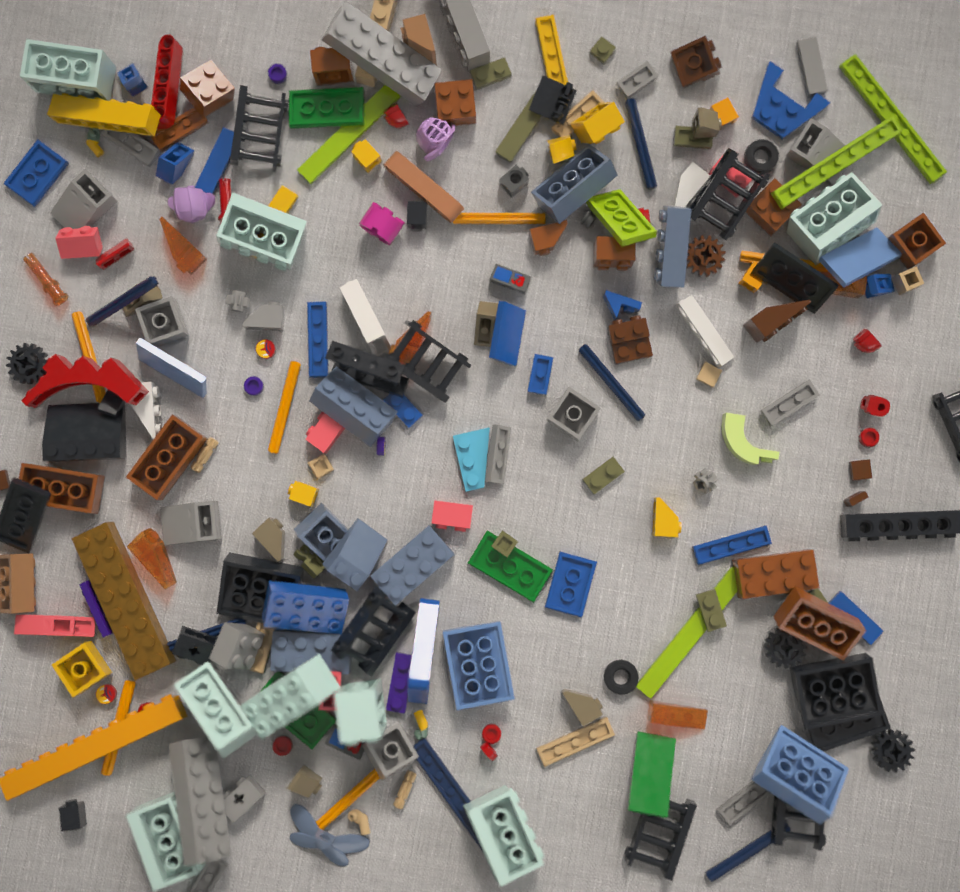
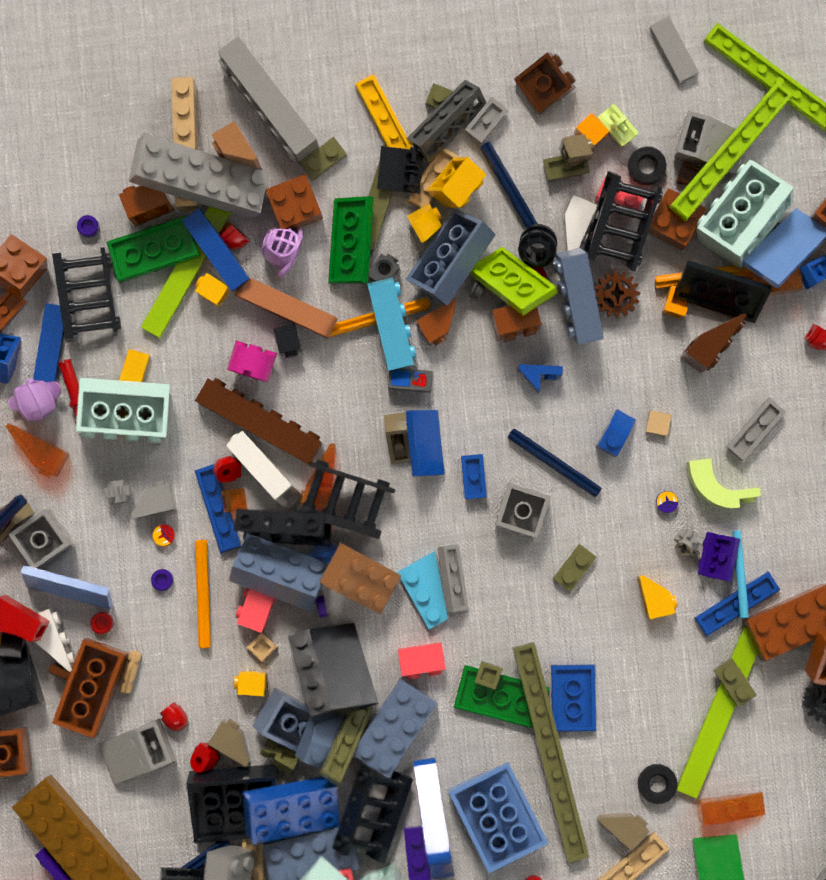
camera: 10 degrees left, 0 degrees up
clear orange slope [127,528,177,590] -> none
reddish brown plate [607,315,653,365] -> none
white fence [675,295,734,368] -> none
blue wing [751,61,830,139] -> none
none -> reddish brown tile [48,663,71,680]
none -> red tile [91,612,114,634]
none -> red piece [160,702,188,731]
none -> blue tile [182,208,250,292]
none -> red piece [190,742,220,773]
none -> reddish brown brick [195,378,323,464]
none -> red piece [213,456,241,483]
none -> clear orange tile [221,488,247,513]
none -> black slope [288,623,379,725]
none -> medium nougat brick [319,543,401,614]
none -> olive tile [319,706,373,786]
none -> green tile [328,196,374,285]
none -> medium azure brick [367,277,417,371]
none -> dark grey fence [406,80,486,163]
none -> olive plate [512,642,589,863]
none -> black piece [518,224,558,268]
none -> blue slope [596,409,636,457]
none -> yellowish green hips [597,104,639,148]
none -> tile [656,491,678,513]
none -> reddish brown tile [675,161,702,186]
none -> dark purple bracket [698,532,740,582]
none -> medium azure bar [732,531,749,619]

